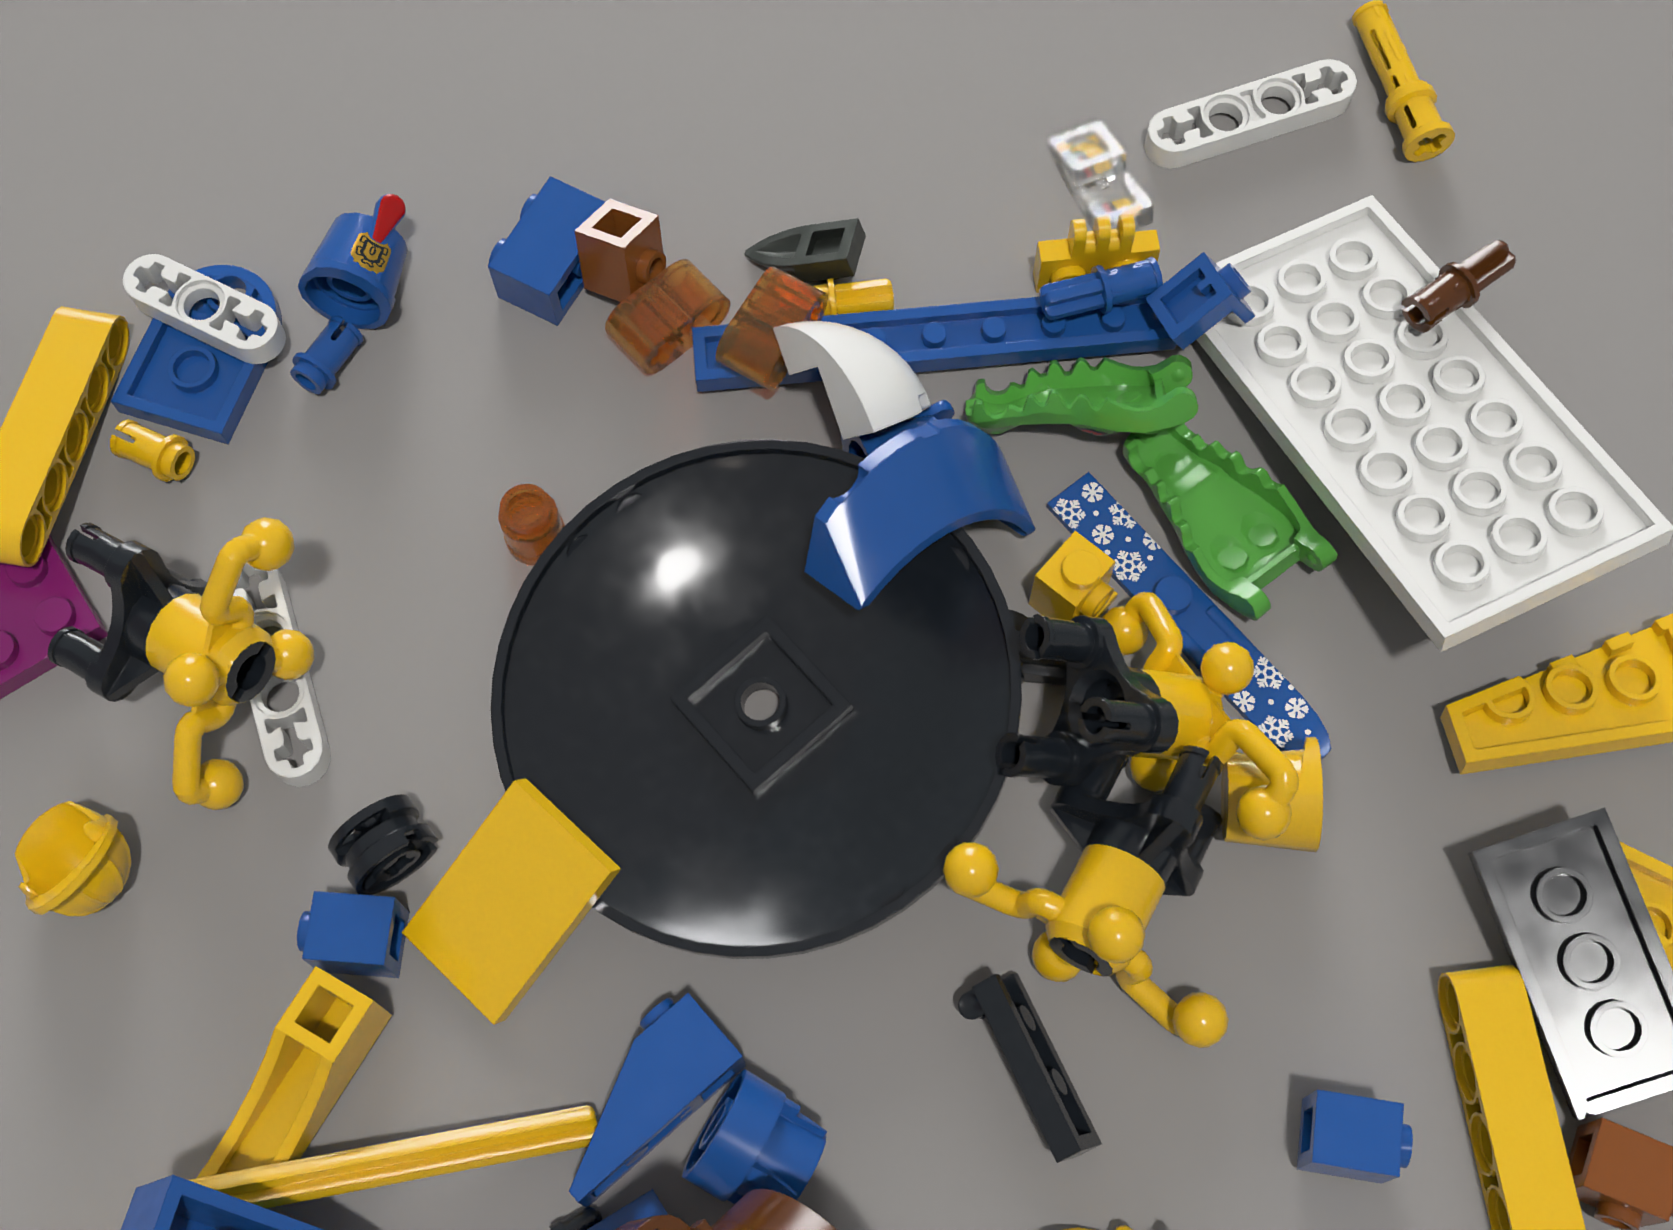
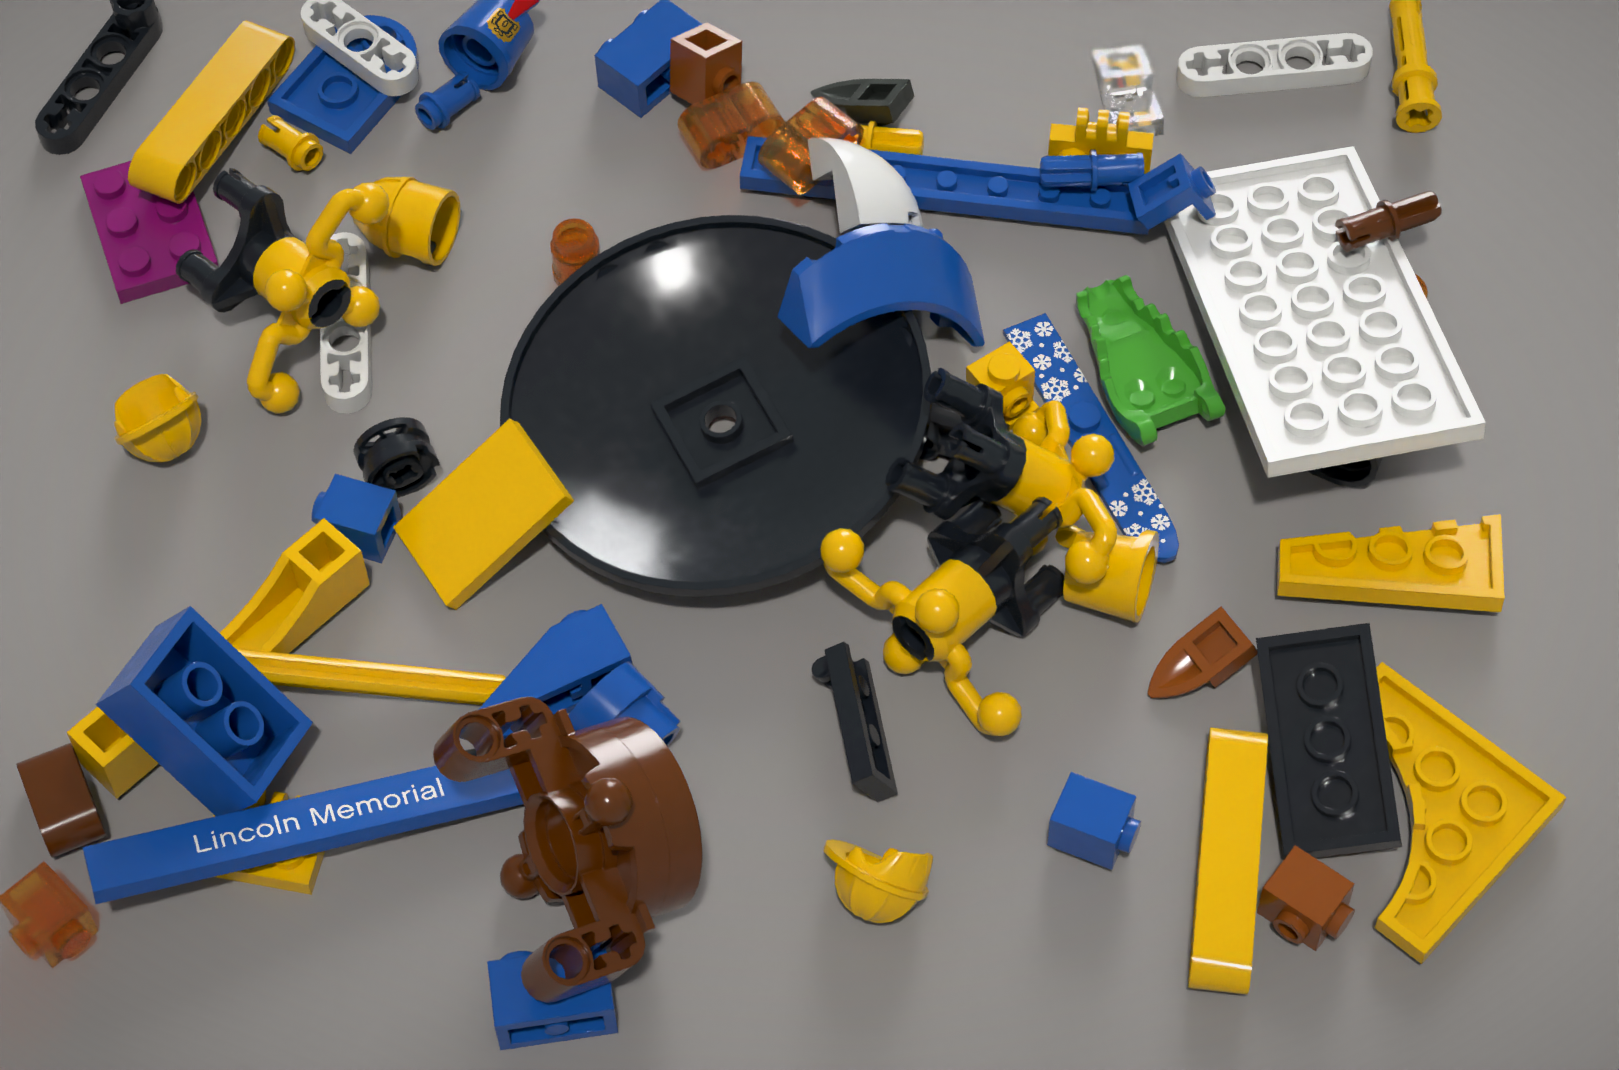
camera: 15 degrees right, 10 degrees down
bright green animal [965,355,1198,436] -> none
none -> yellow helmet [353,176,460,266]
none -> dark orange plate [1147,606,1258,698]

